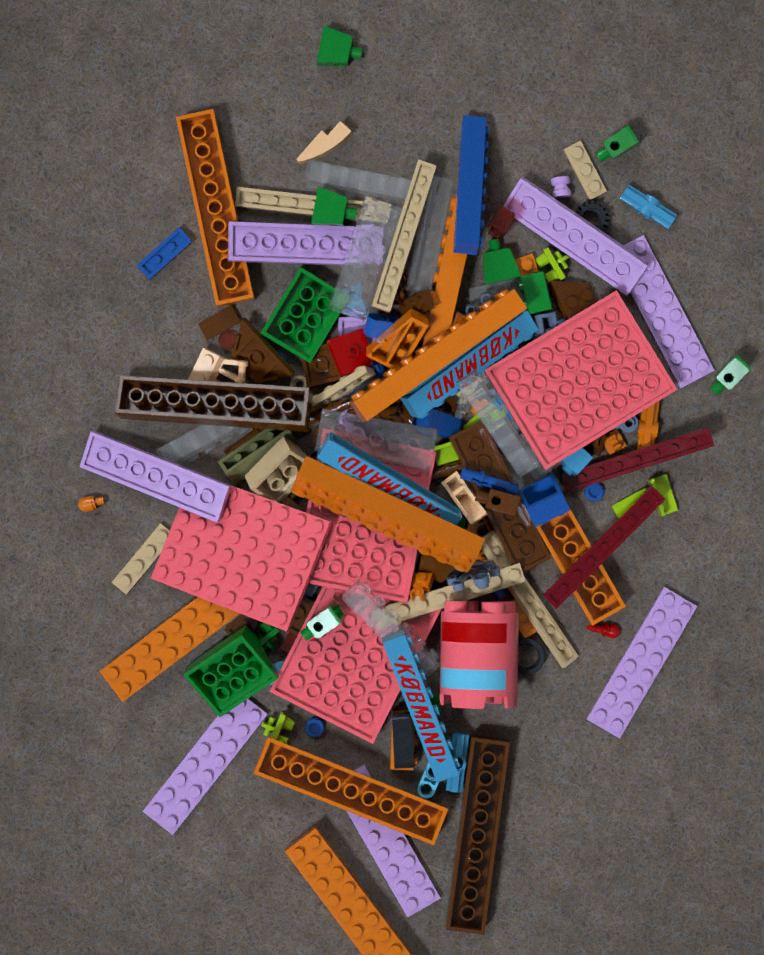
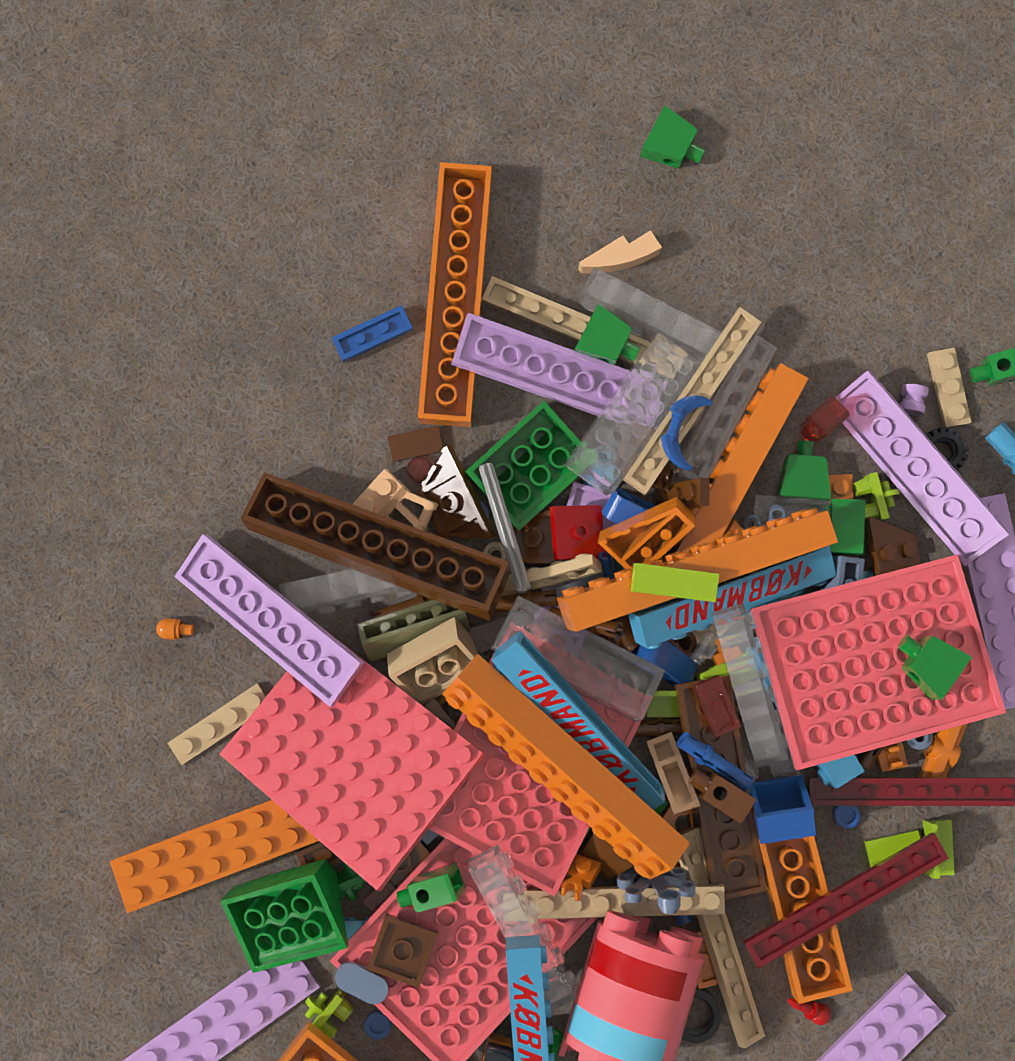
camera: 15 degrees right, 5 degrees down
blue brick [453,115,489,255] -> none
none -> sand blue tile [335,961,389,1004]
none -> reddish brown plate [367,913,438,988]
none -> light grey axle [479,463,531,592]
none -> lime tile [630,563,719,602]
none -> blue piece [661,395,713,471]
none -> clear red plate [693,675,741,738]
none -> green torso [897,635,972,700]

